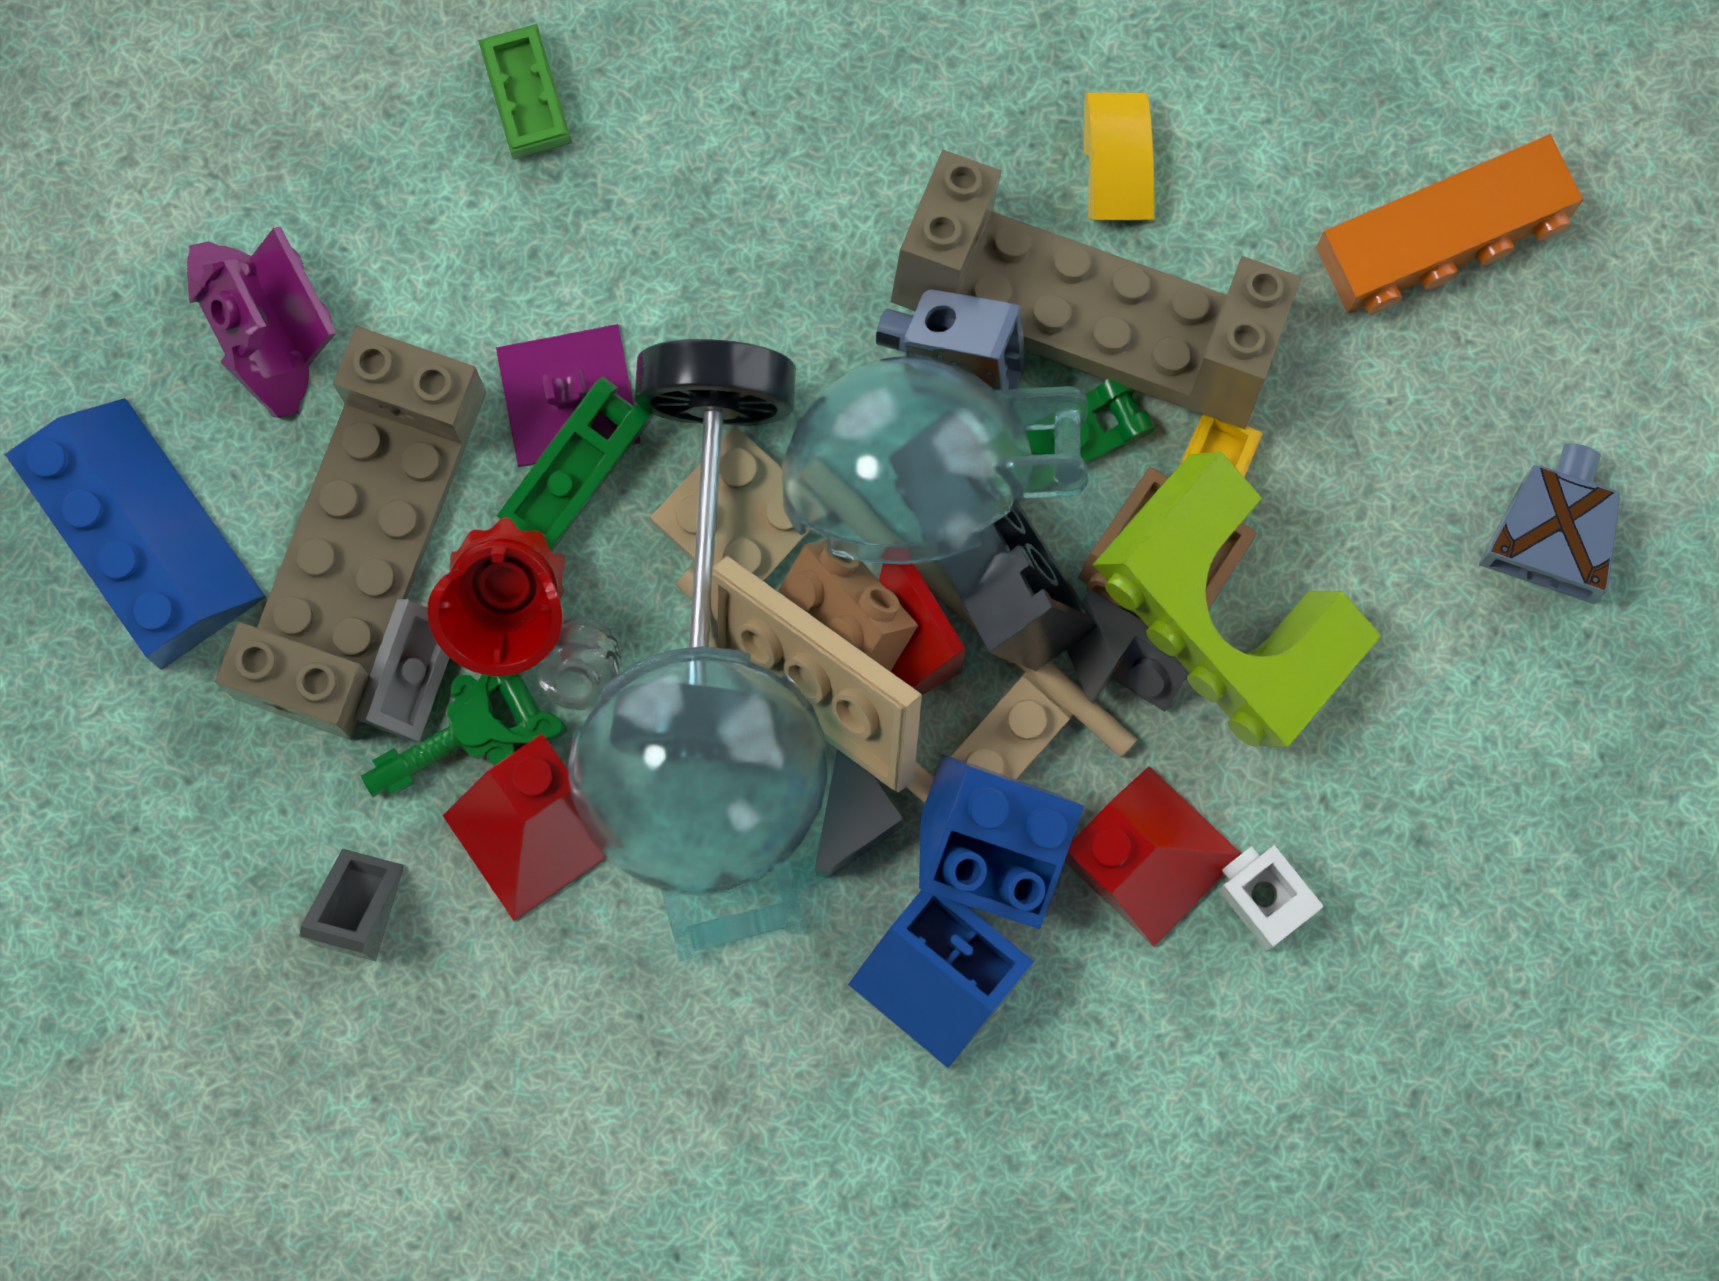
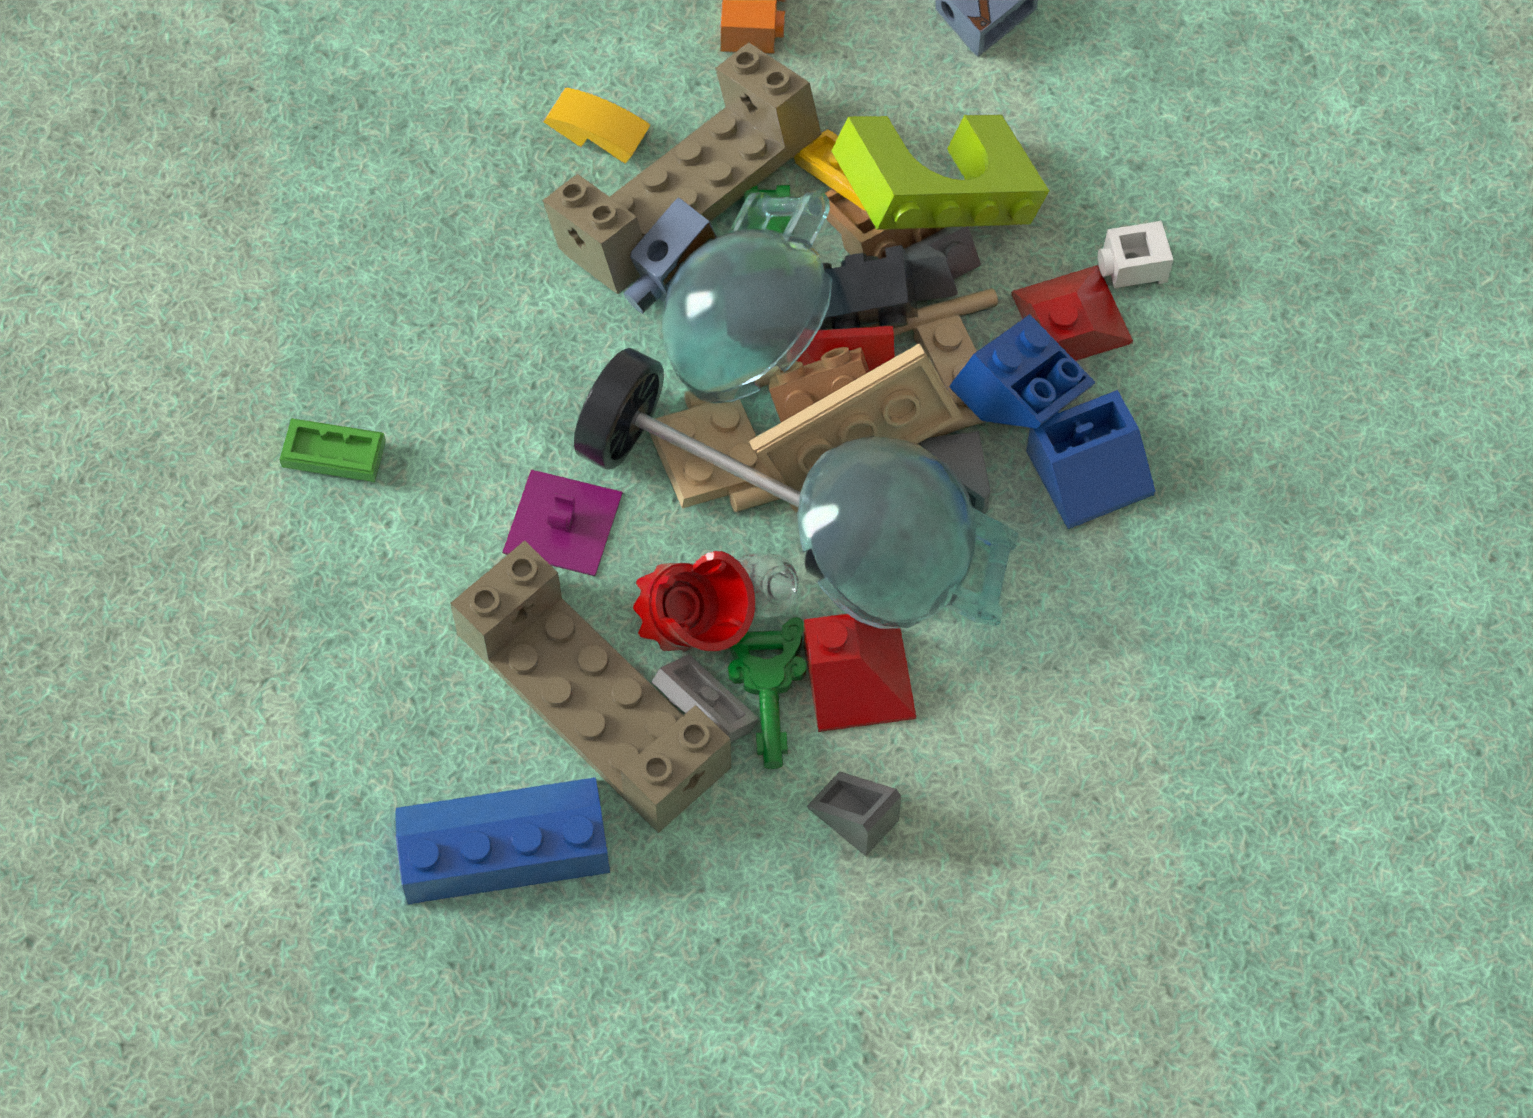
camera: 65 degrees left, 15 degrees down
magenta piece [187,226,336,418] -> none
green plate [496,376,654,552] -> none

